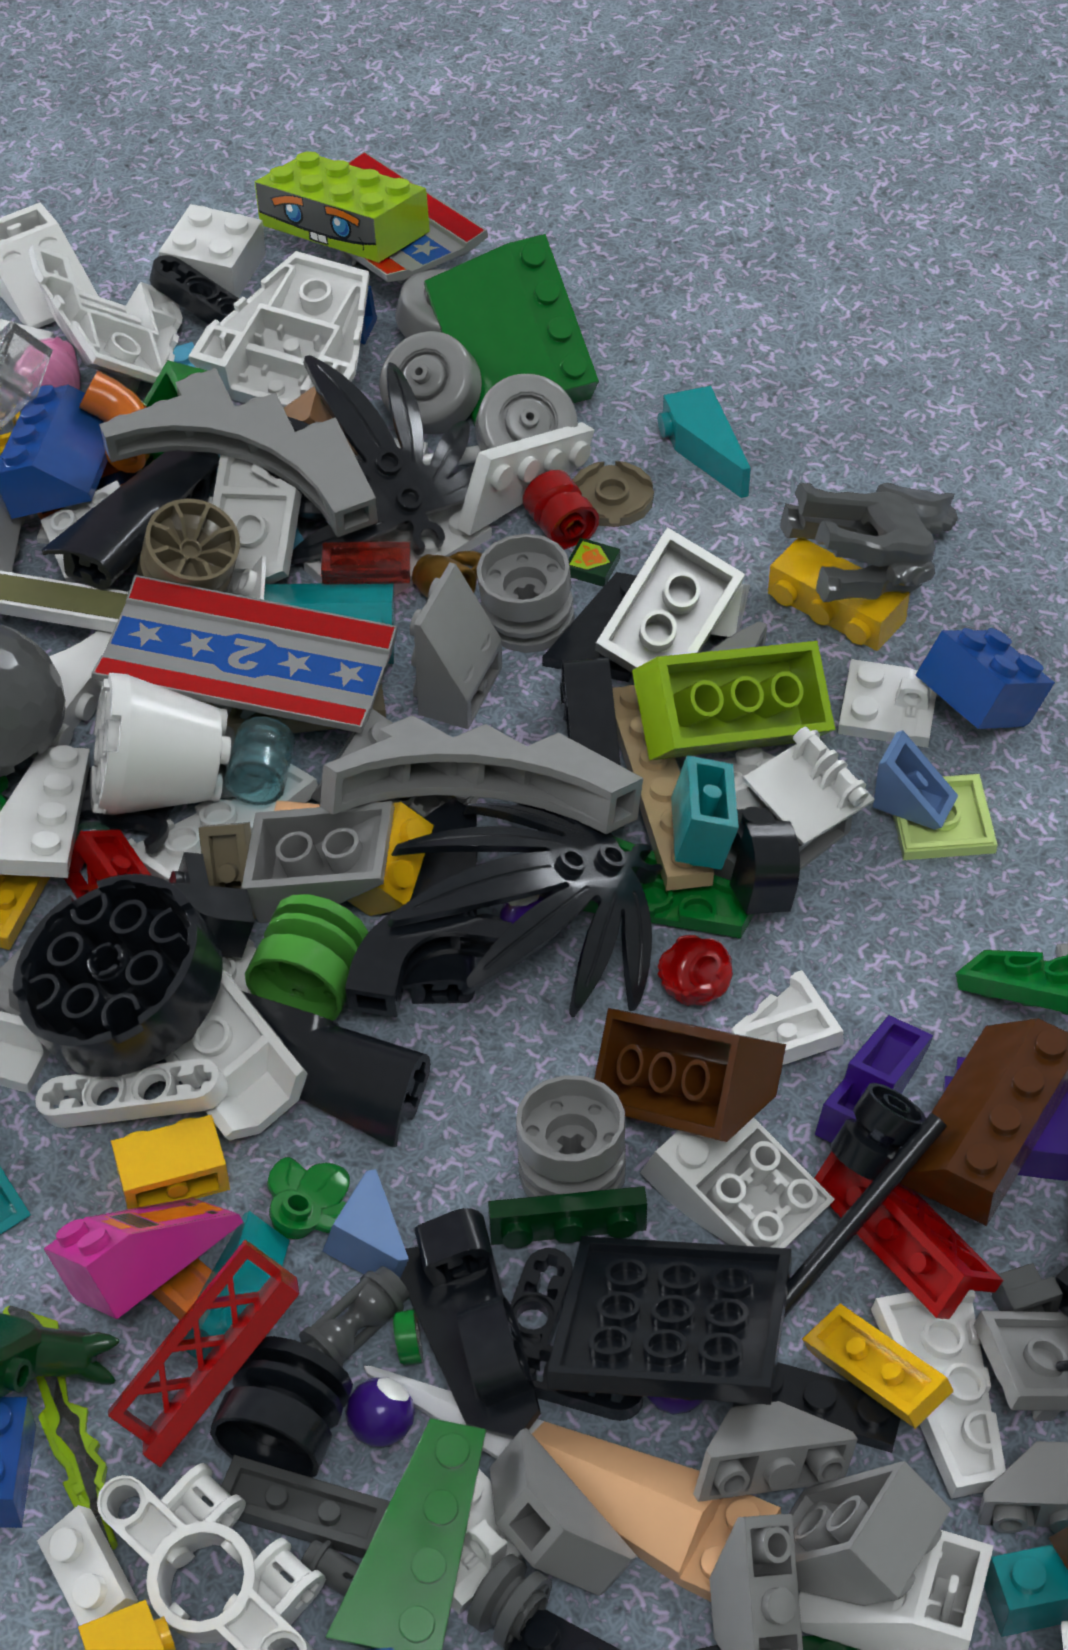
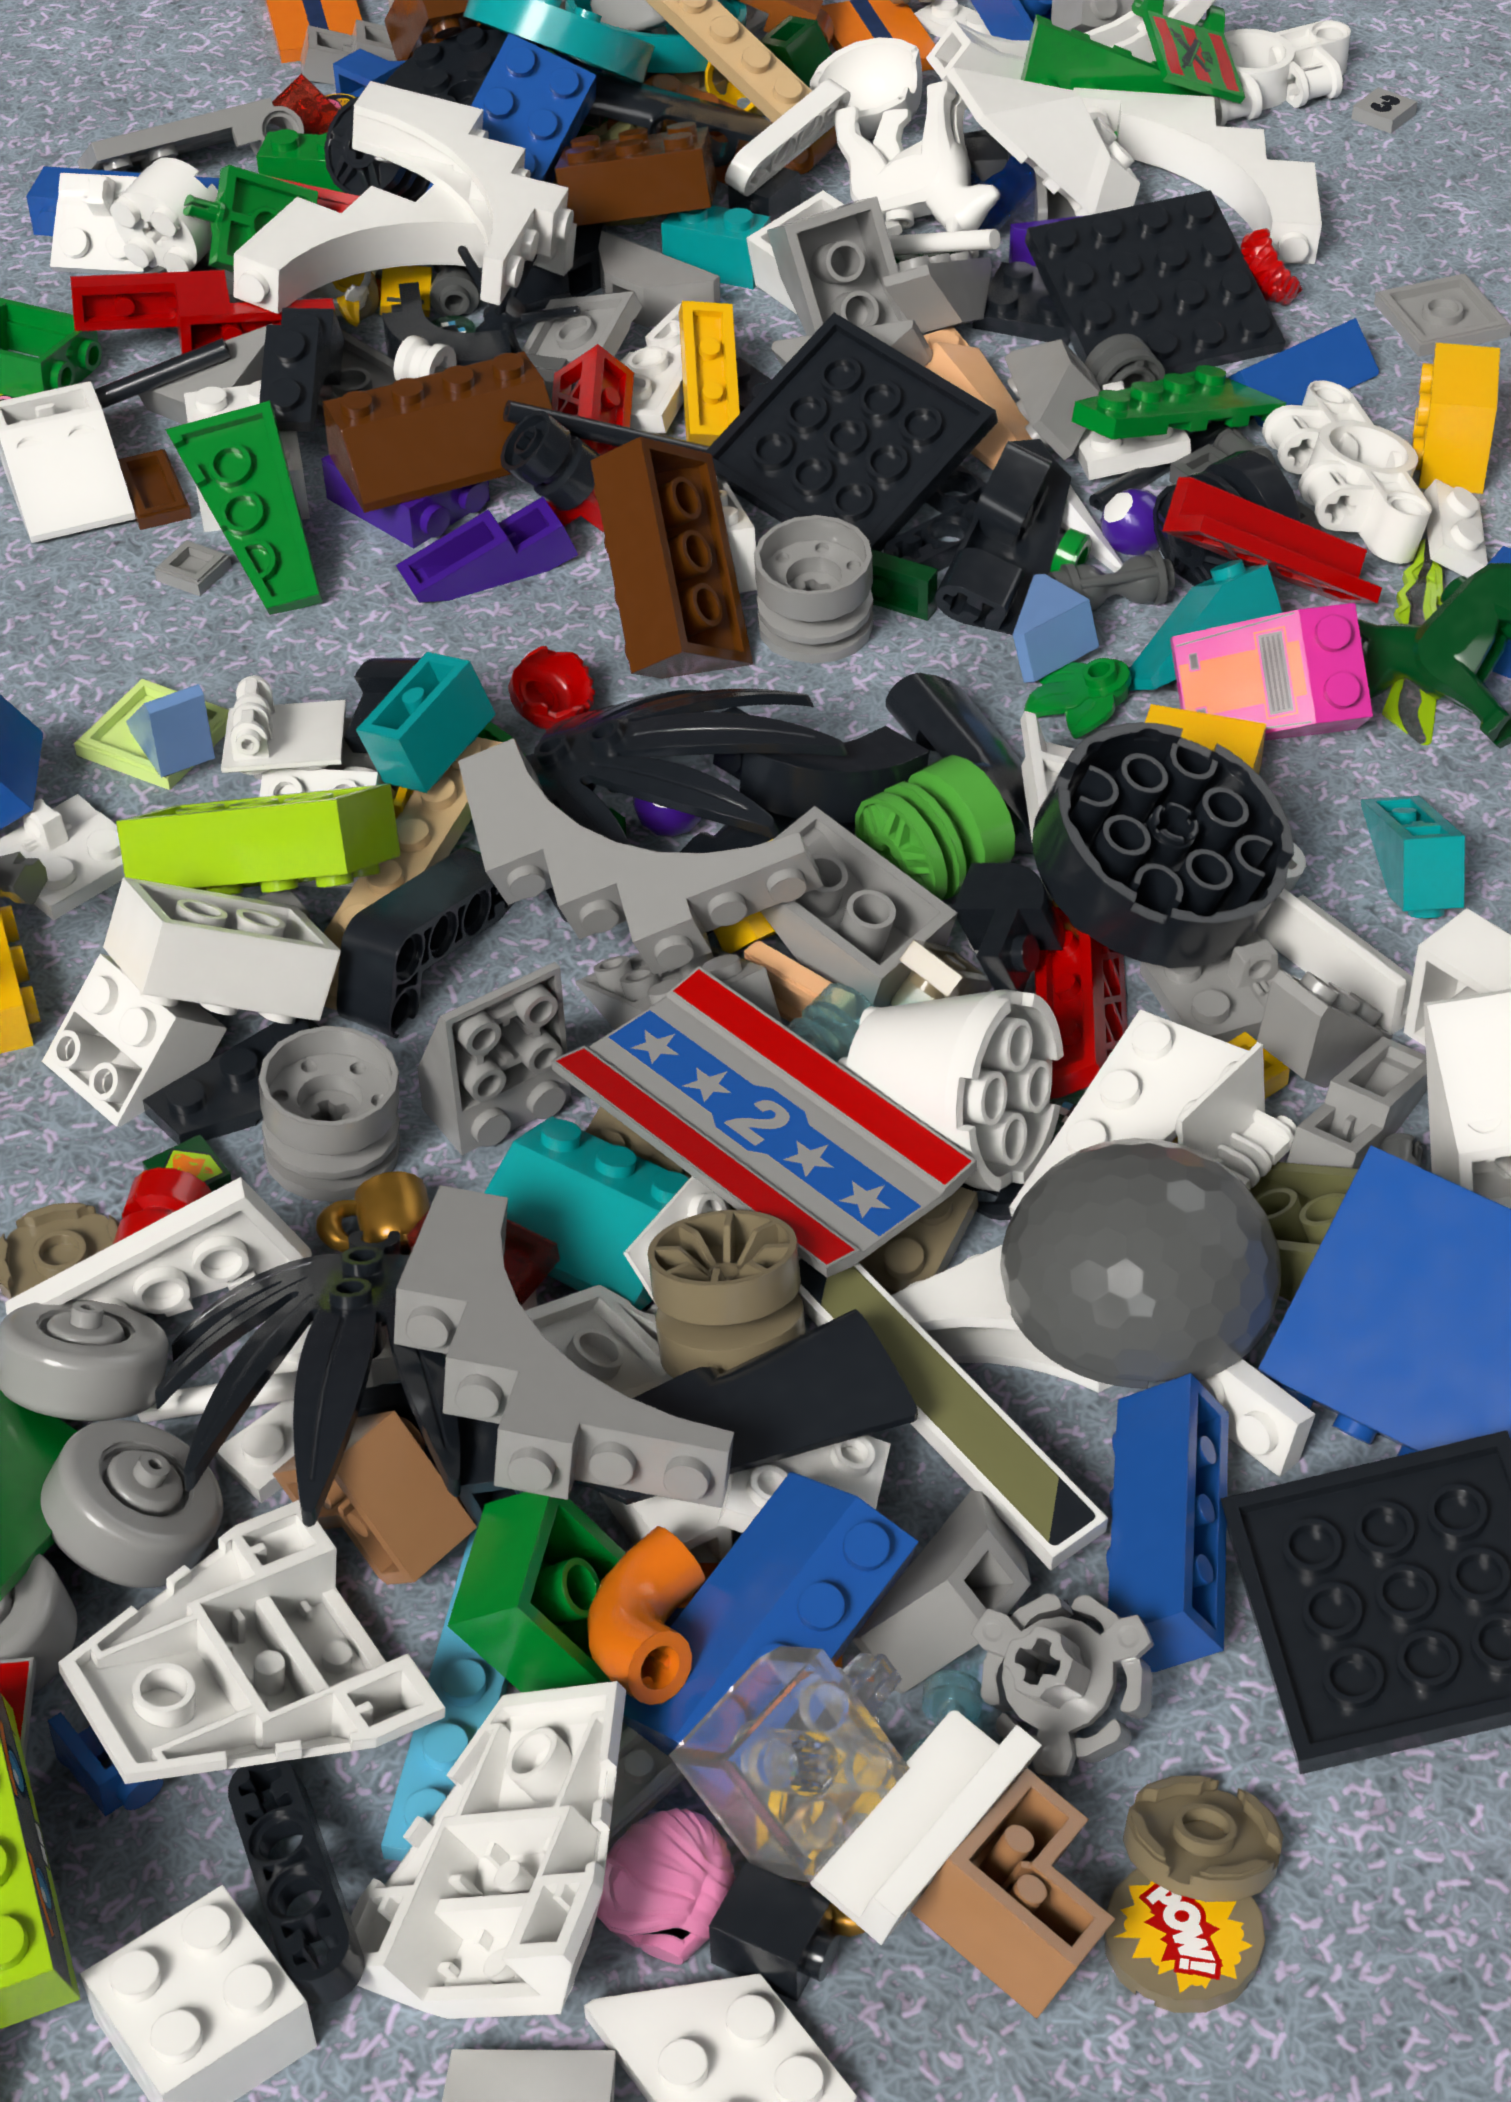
camera: 145 degrees left, 5 degrees down
white wing [731,970,843,1065] -> none

